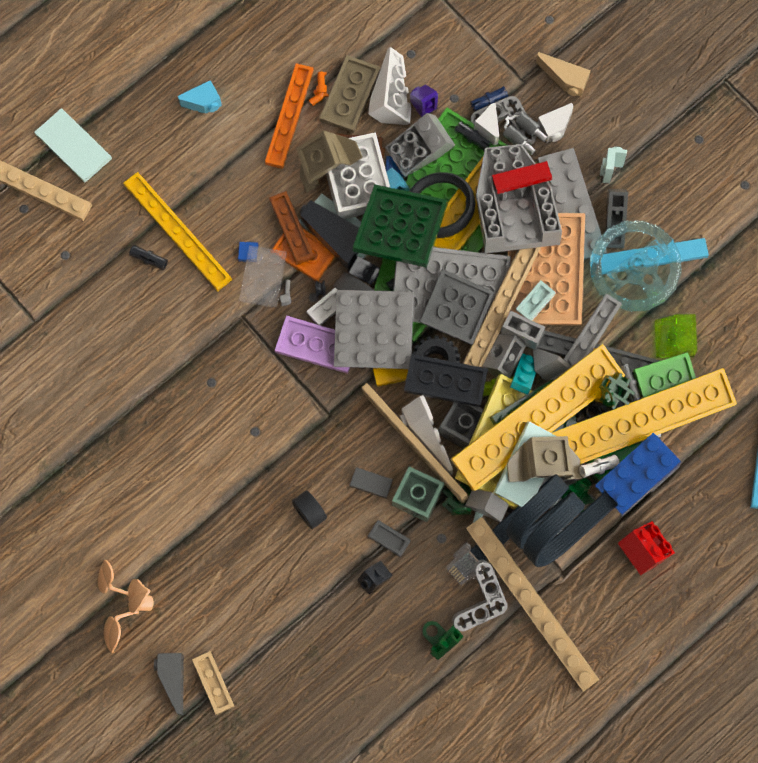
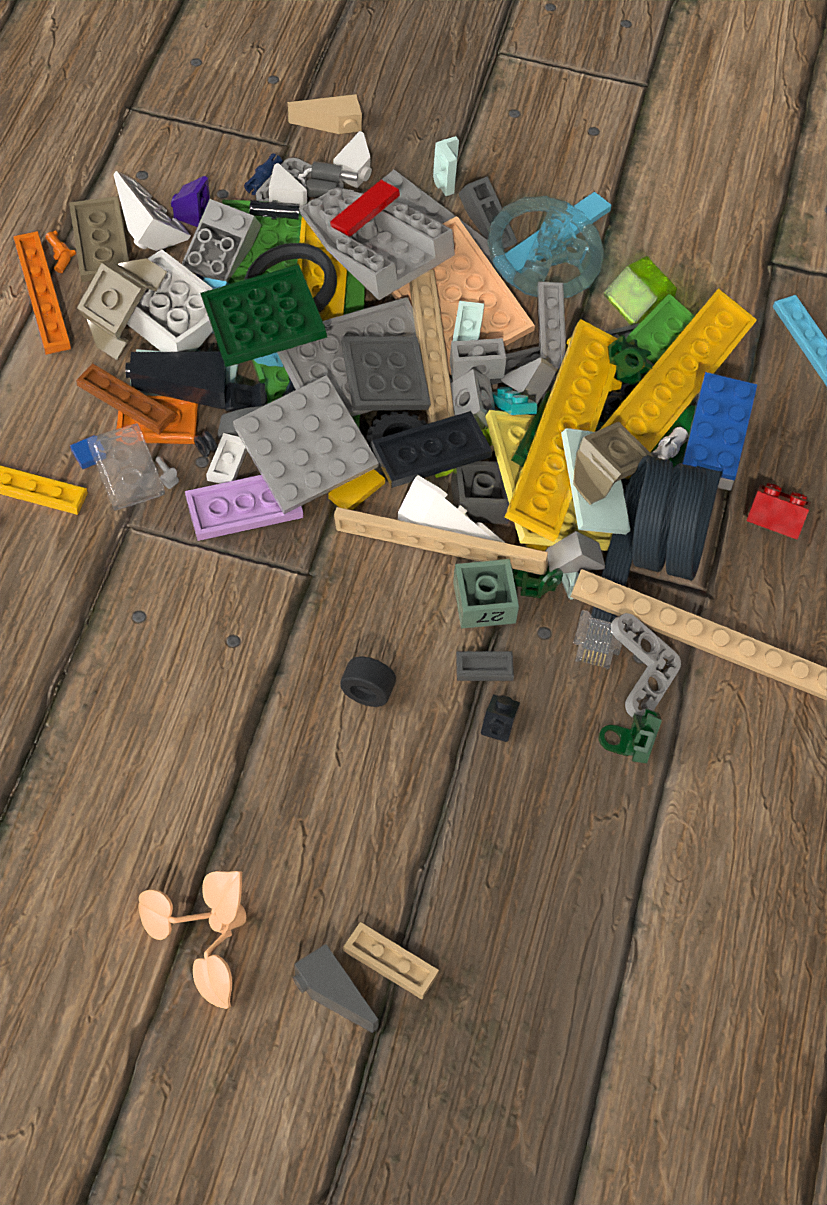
camera: 40 degrees left, 15 degrees down
dark grey tile [350,467,393,499] -> none

